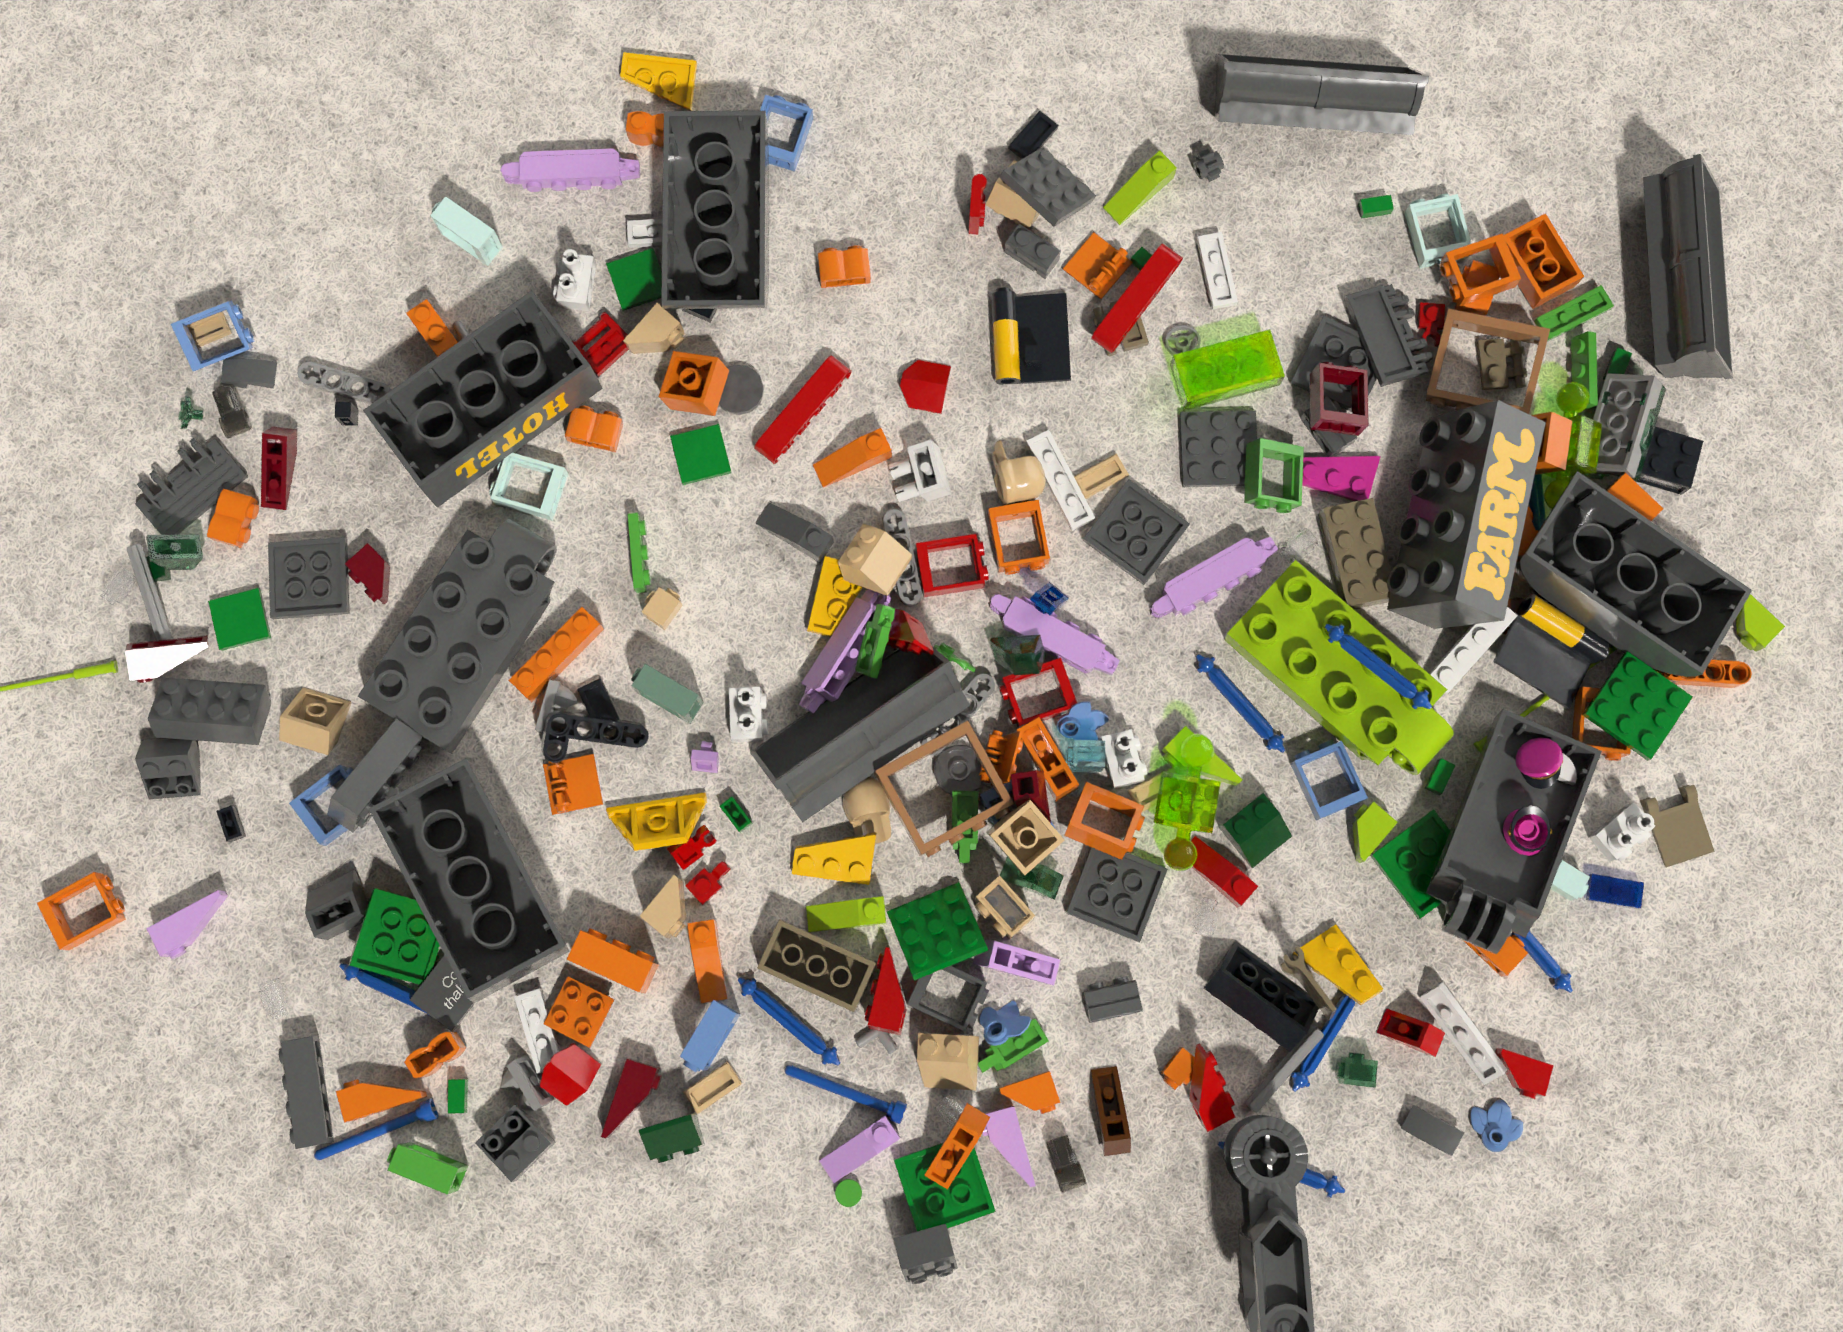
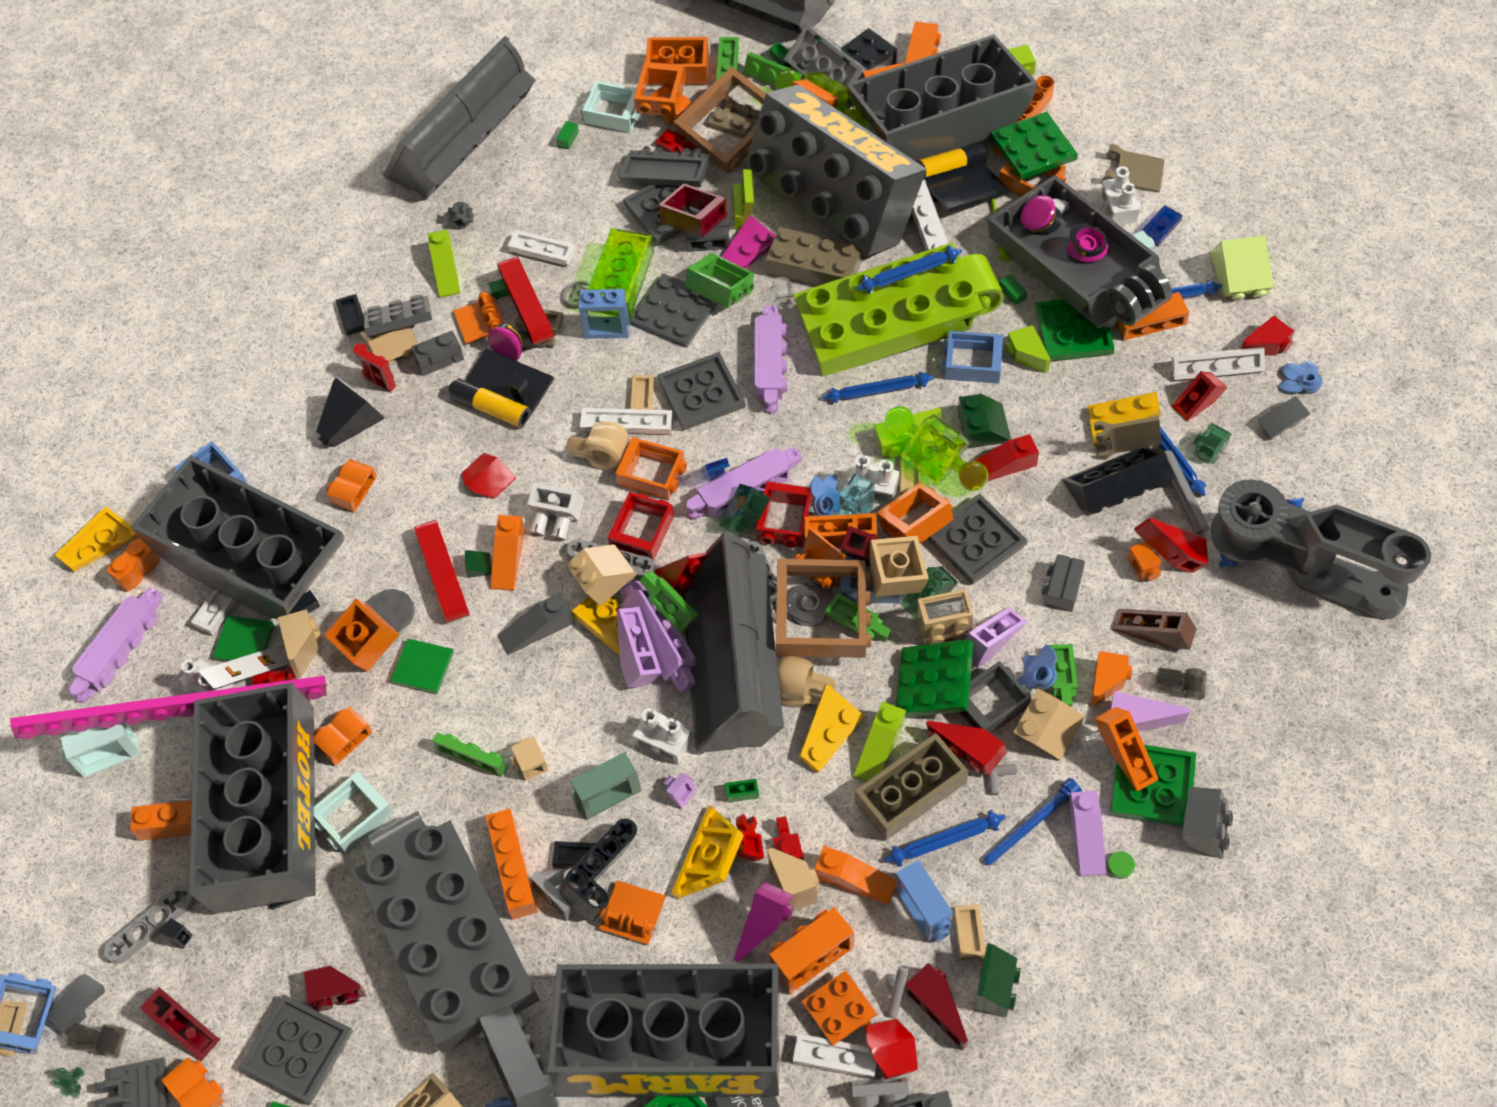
camera: 55 degrees left, 20 degrees down
none -> dark pink plate [10,676,327,739]
none -> white sticker [198,647,290,688]
none -> black slope [316,378,385,447]
none -> dark green slope [465,550,492,578]
none -> dark pink piece [487,323,531,361]
none -> medium blue window [579,289,630,339]
none -> lavender slope [617,607,662,688]
none -> lime slope [731,169,754,229]
none -> magenta slope [733,882,794,962]
none -> light grey piece [887,965,909,1018]
none -> orange brick [905,21,942,64]
none -> yellowish green slope [1210,235,1274,300]

